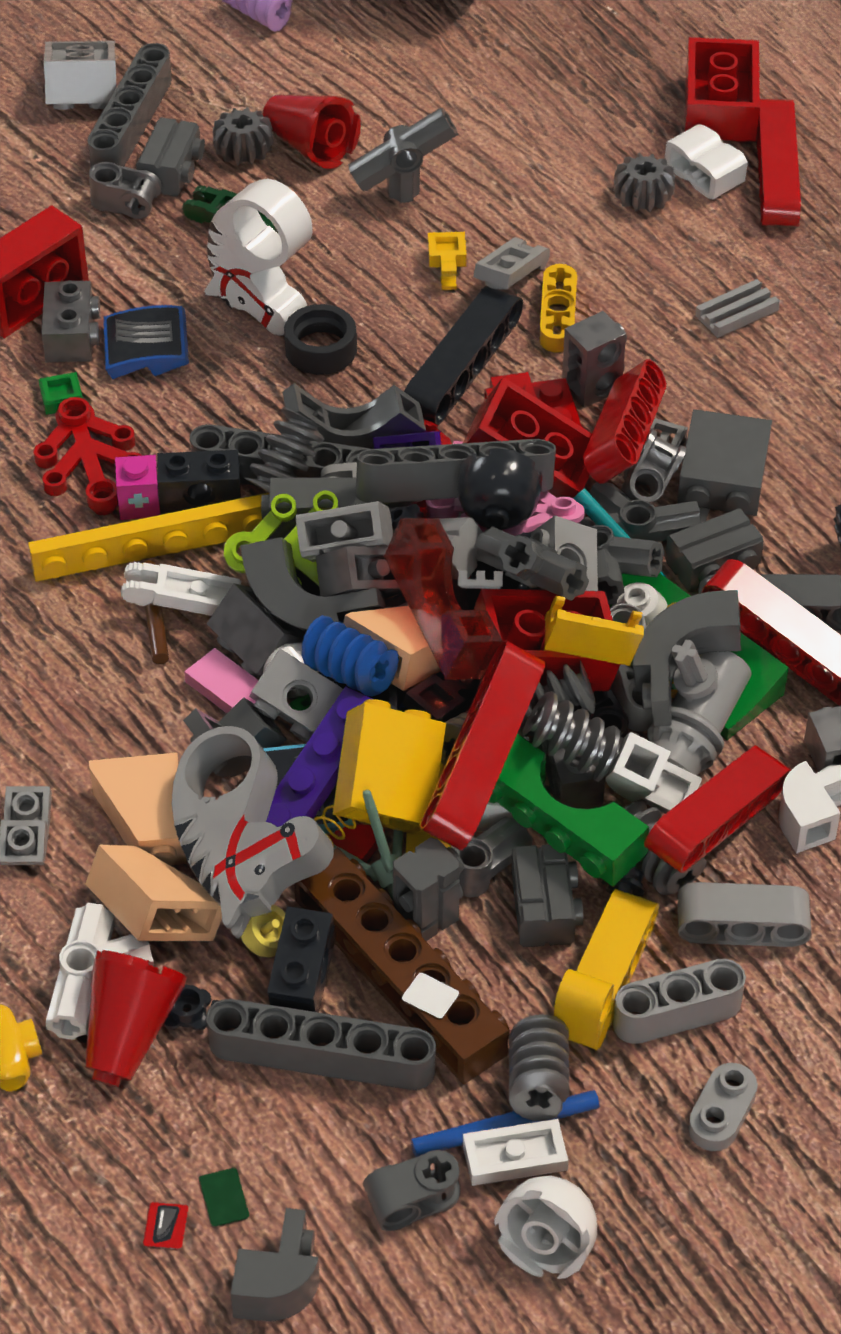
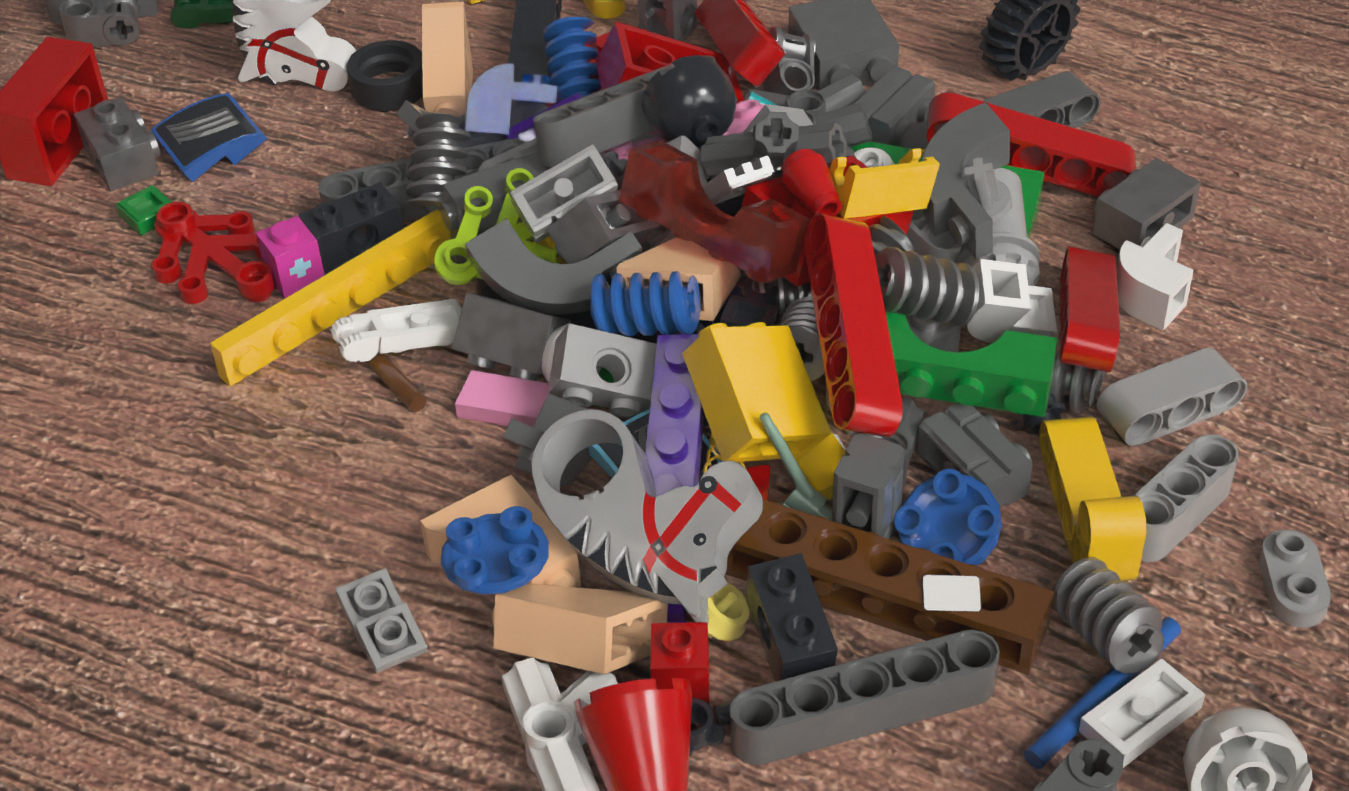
camera: 25 degrees left, 5 degrees down
none -> light nougat slope [422,2,473,117]
none -> blue dish [441,506,549,595]
none -> clear blue brick [465,63,557,135]
none -> blue piece [543,17,601,104]
none -> red brick [650,622,710,704]
none -> red cone [781,149,842,216]
none -> blue dish [894,469,1002,565]

